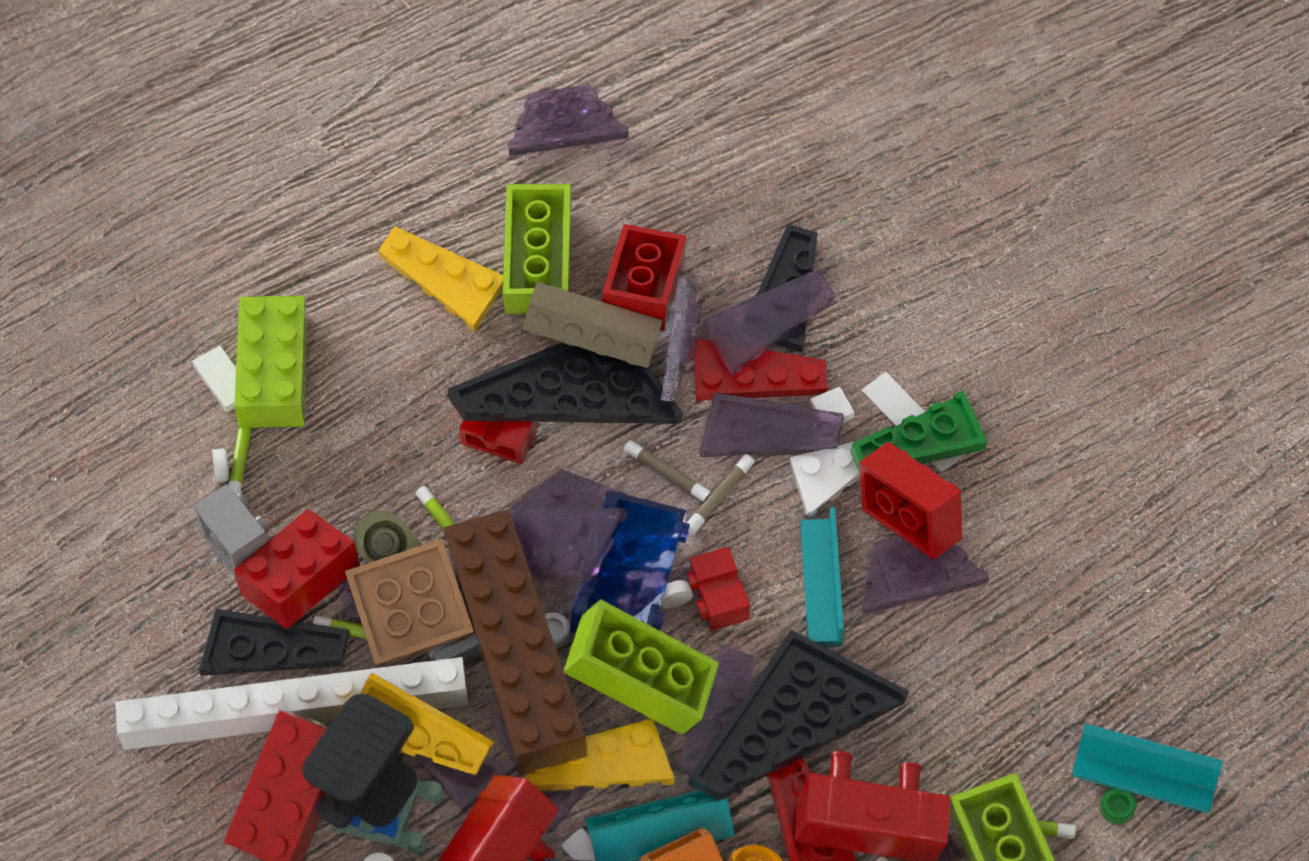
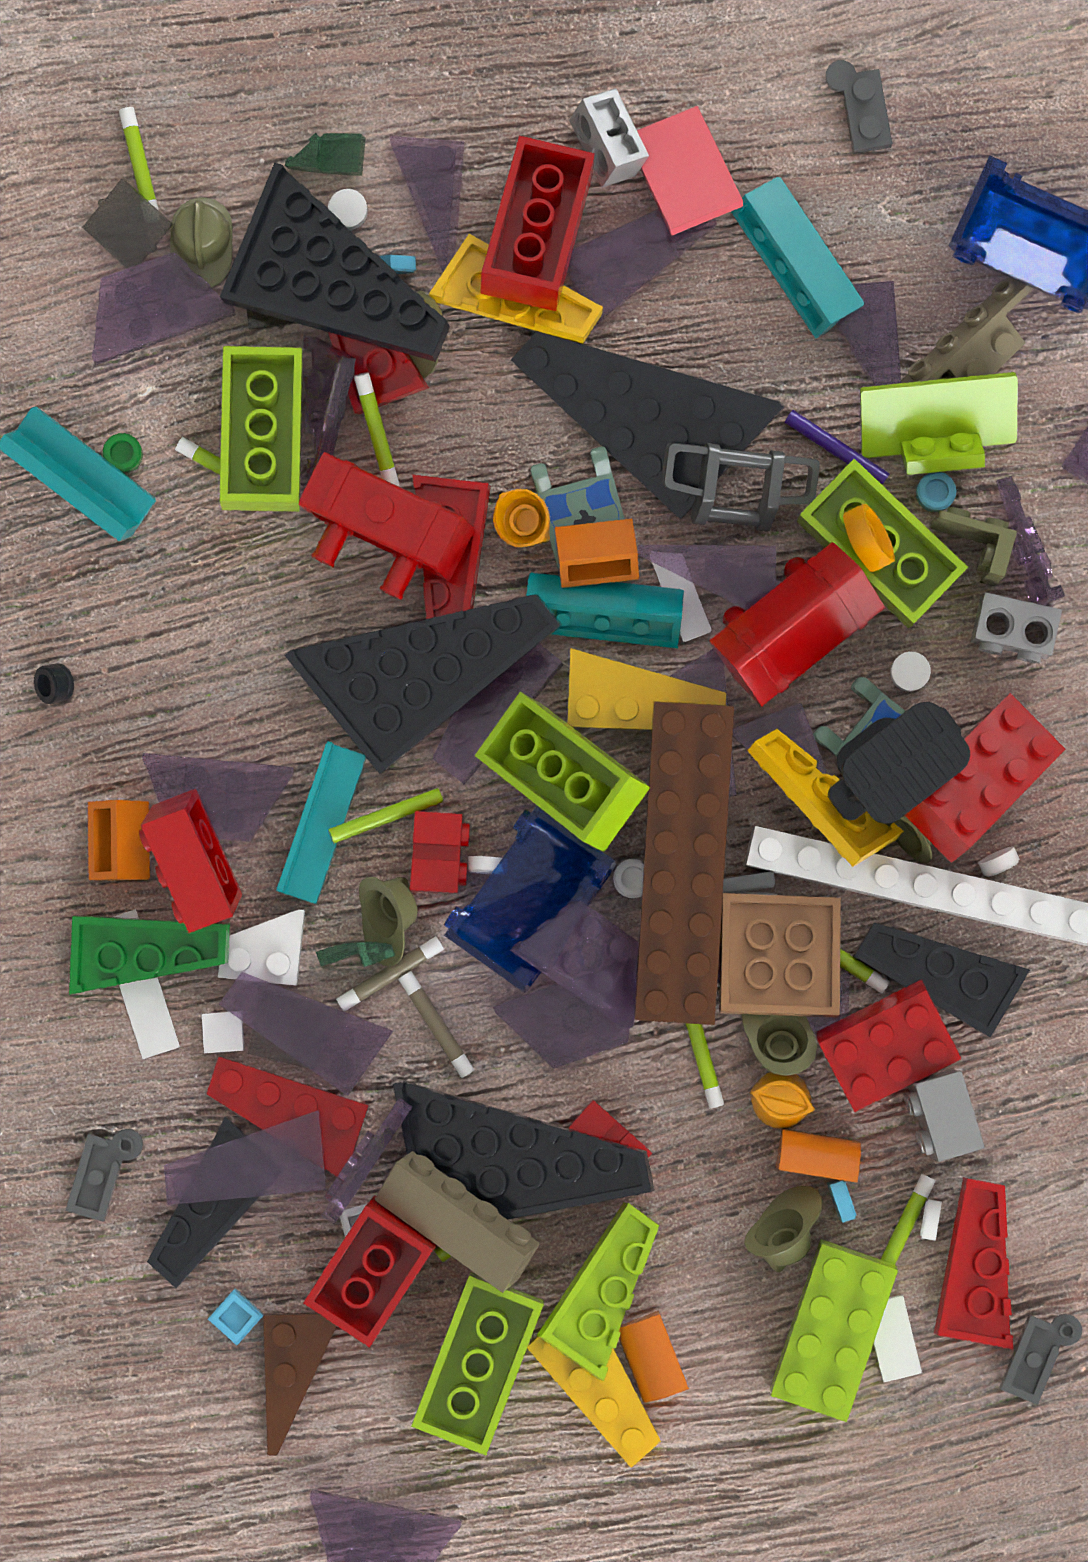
camera: 160 degrees left, 25 degrees up
none -> black tile [34,663,74,704]
none -> dark grey hinge [65,1129,143,1222]
none -> orange brick [88,800,150,881]
none -> medium azure tile [208,1288,264,1345]
none -> reddish brown wing [263,1312,337,1456]
none -> clear green slope [316,942,395,968]
none -> lime bar [328,788,443,844]
none -> olive piece [359,877,418,966]
none -> lime wing [537,1202,659,1381]
none -> orange brick [619,1310,689,1403]
none -> olive piece [744,1186,823,1272]
none -> light orange hat [750,1072,815,1129]
none -> orange brick [775,1129,861,1183]
none -> medium azure tile [827,1179,857,1223]
none -> red wing [934,1177,1013,1349]
none -> white tile [978,846,1020,877]
none -> dark grey hinge [999,1314,1082,1405]

